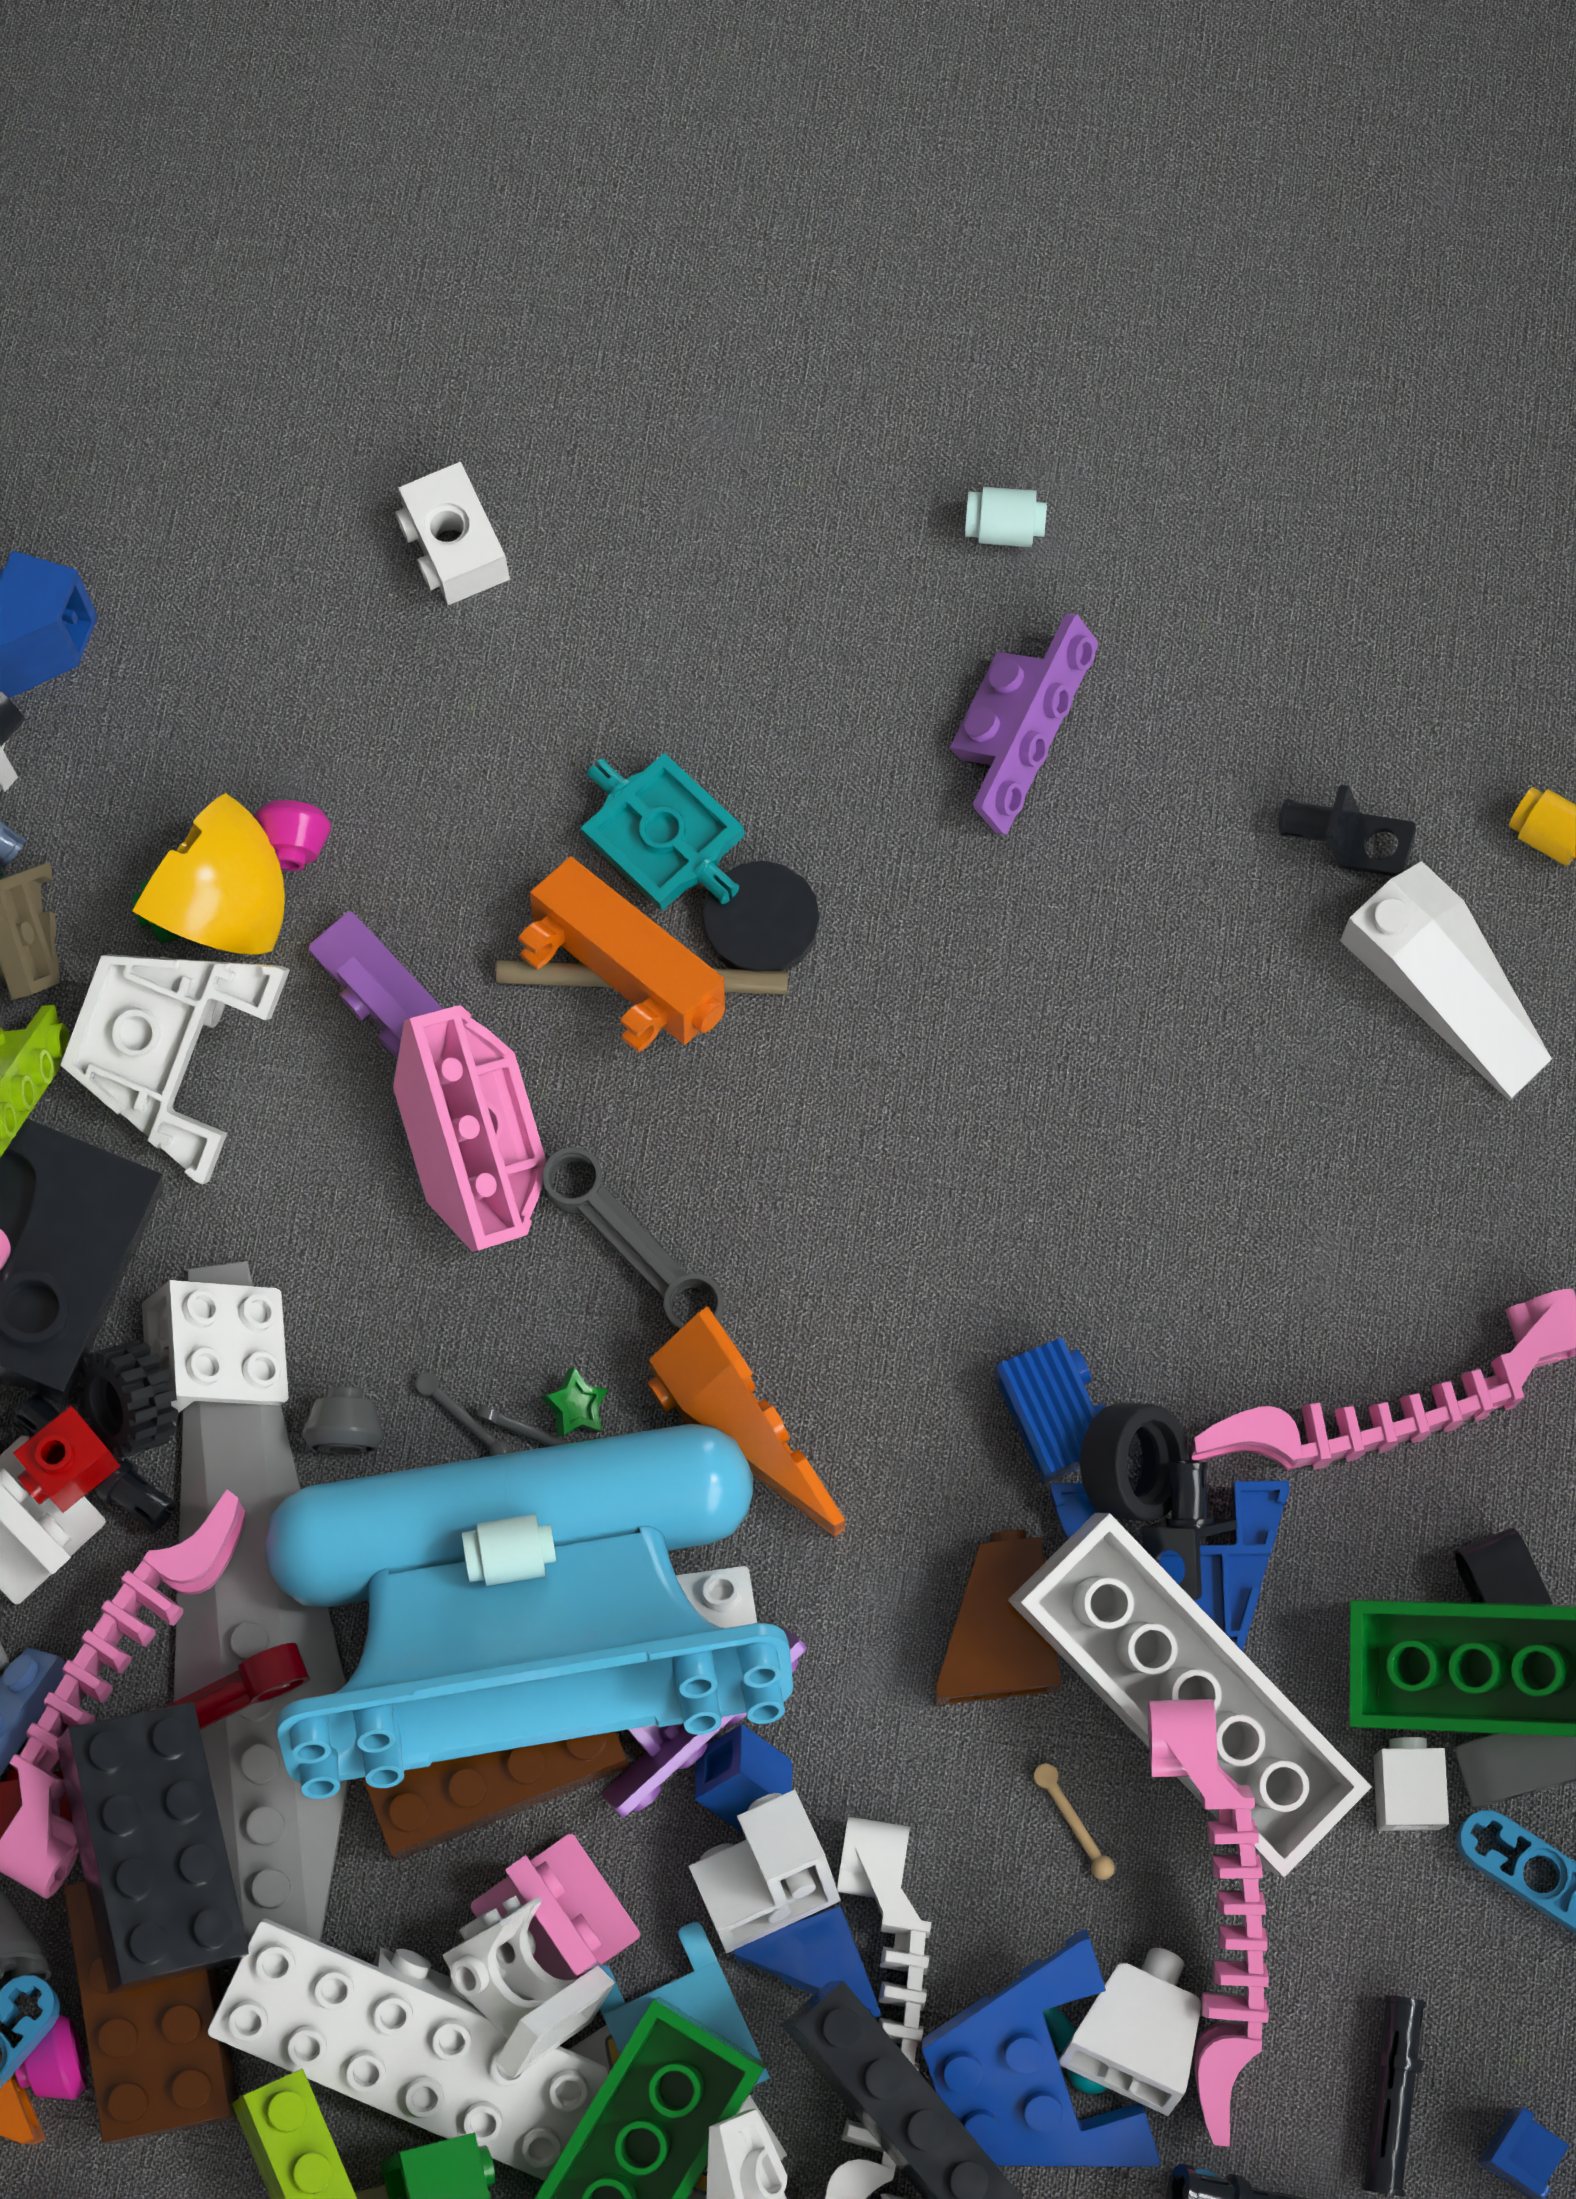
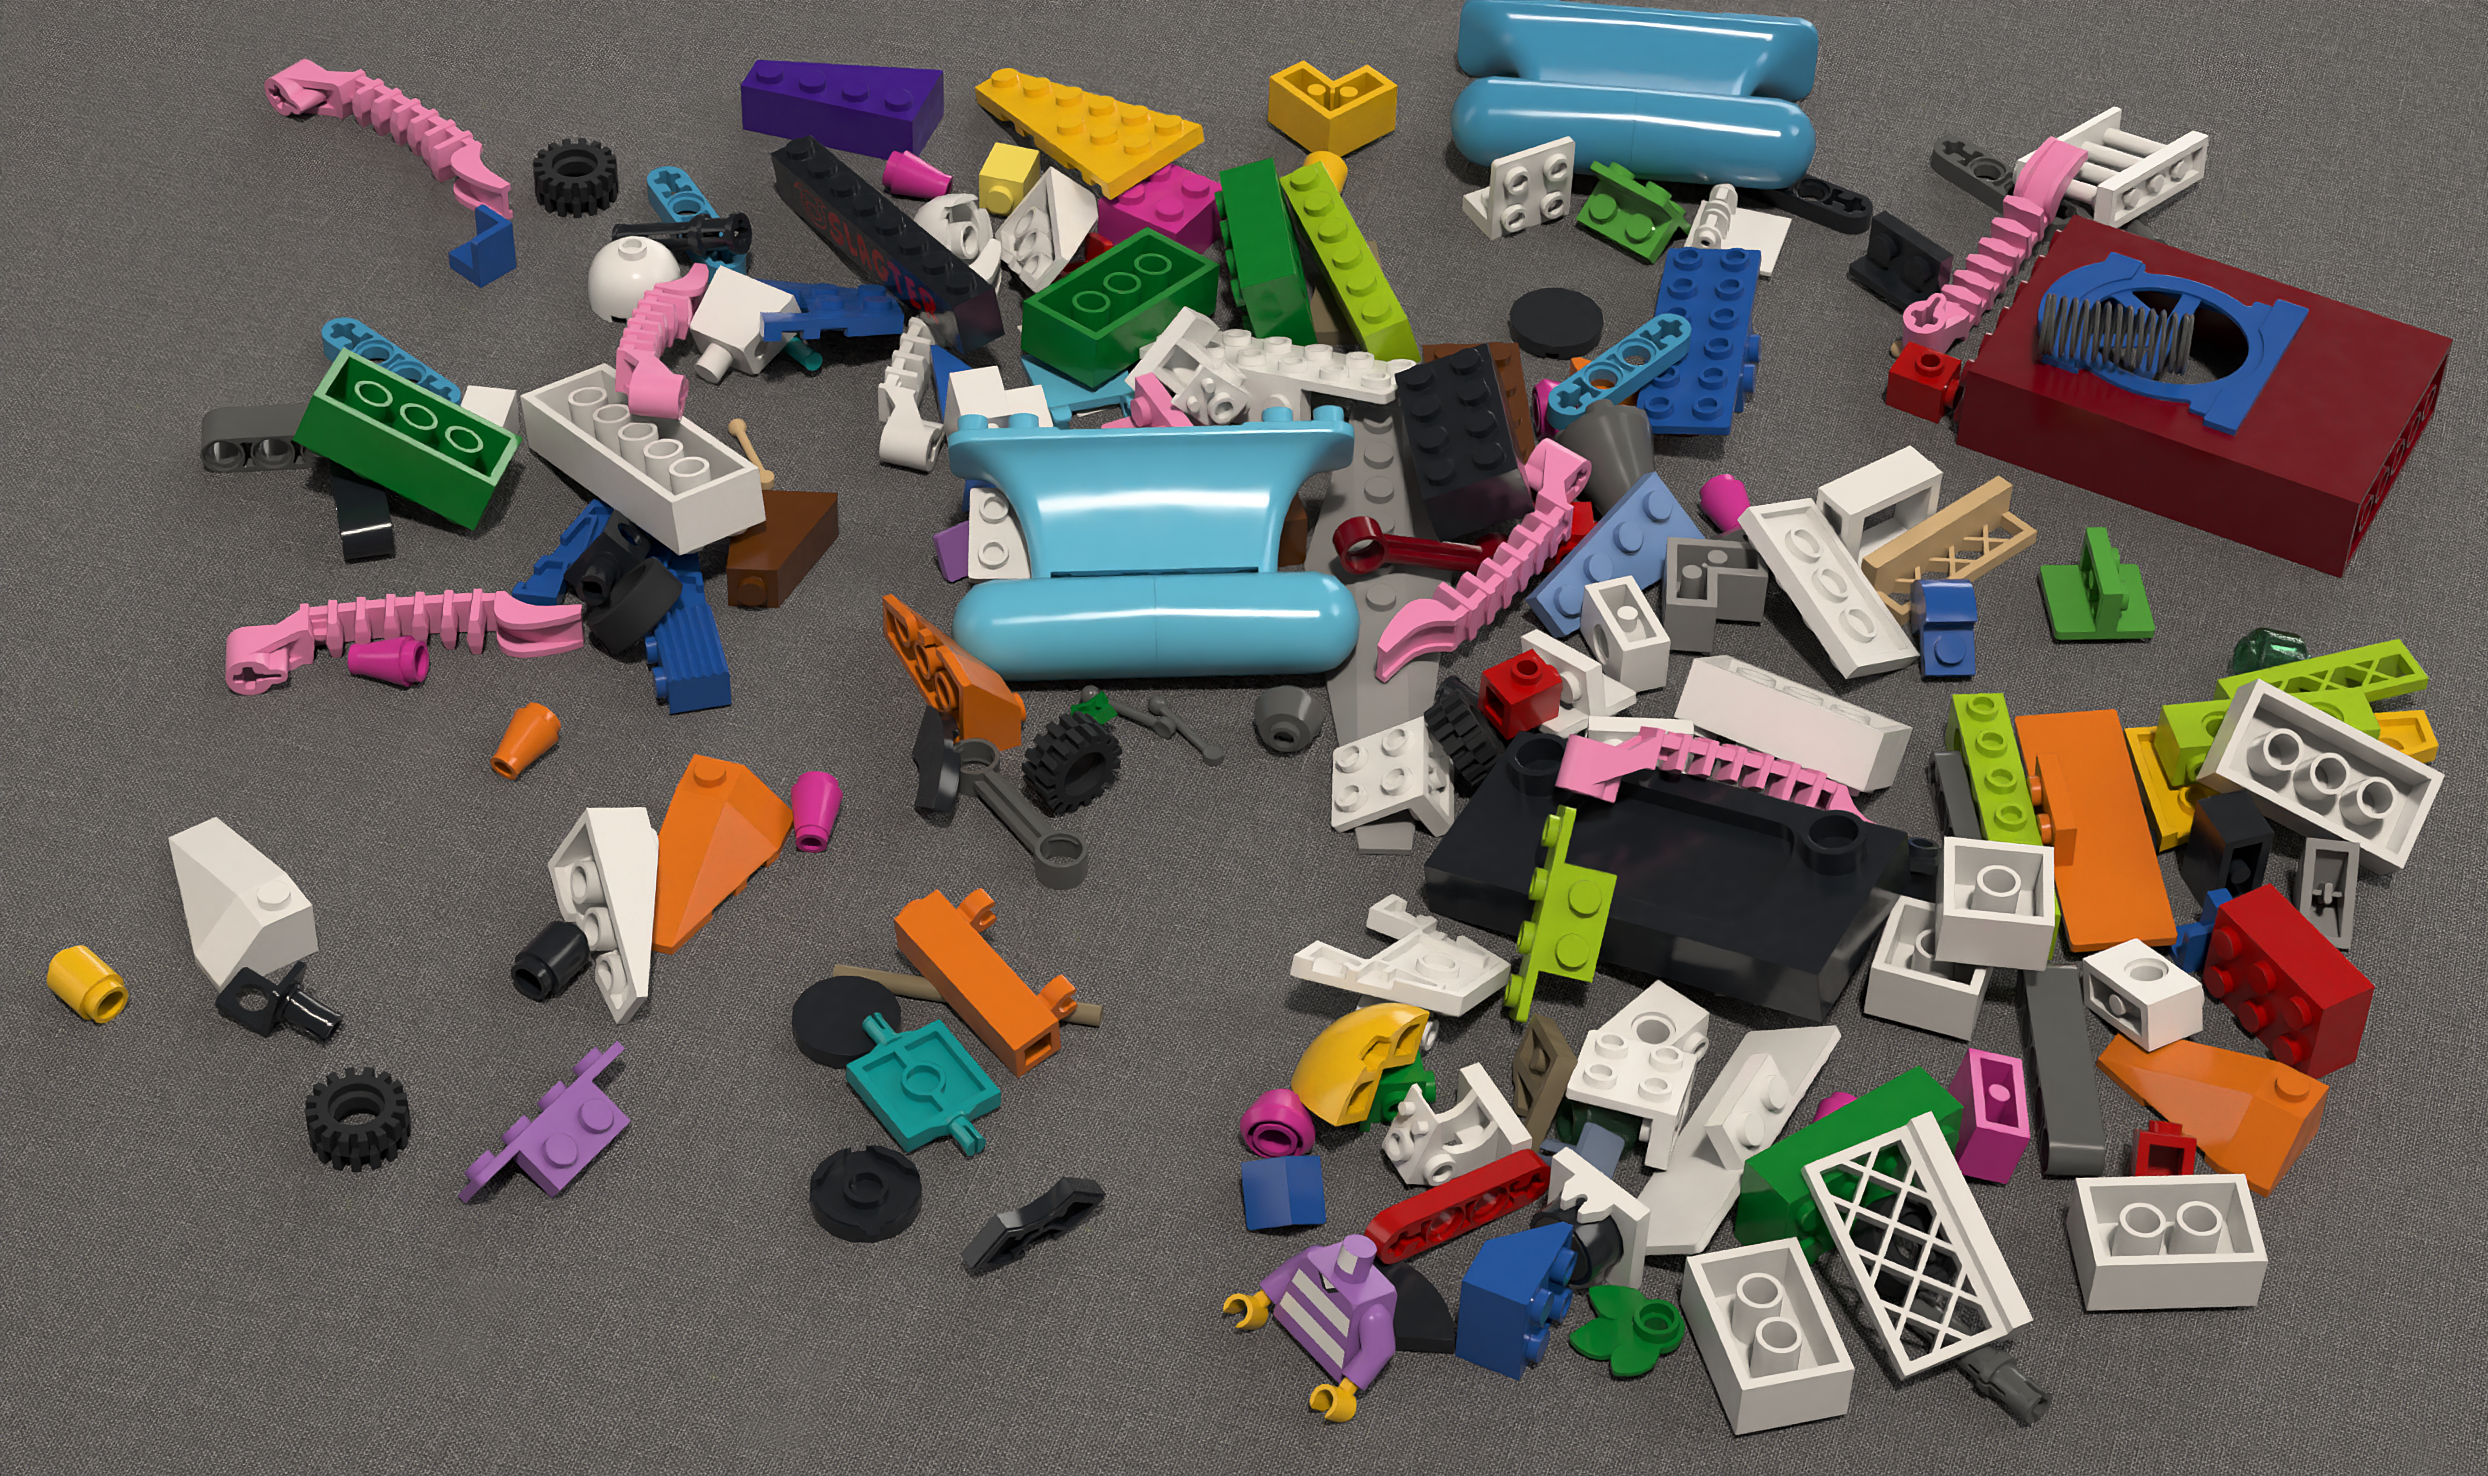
camera: 175 degrees left, 30 degrees down
medium lavender bracket [309,912,443,1060] -> none
bright pink wedge [393,1005,547,1252] -> none
white brick [395,462,510,605] -> none
light aqua brick [462,1514,557,1586] -> none
light aqua brick [965,487,1047,547] -> none
black pin [1362,1995,1426,2197] -> none
none -> black tyre [305,1067,411,1172]
none -> dark pink cone [348,635,429,687]
none -> orange cone [490,702,561,780]
none -> black brick [511,921,590,999]
none -> white wedge [548,807,659,1024]
none -> white cylinder [587,236,682,323]
none -> orange wedge [651,754,794,955]
none -> dark pink cone [790,771,843,853]
none -> black tile [809,1145,923,1243]
none -> black tile [911,705,961,814]
none -> black tile [960,1176,1106,1269]
none -> black tyre [1022,711,1122,813]
none -> medium lavender torso [1223,1234,1397,1423]
none -> blue panel [1241,1156,1326,1230]
none -> red beam [1363,1148,1551,1264]
none -> black tile [1373,1255,1455,1354]
none -> white tile [1381,1062,1532,1186]

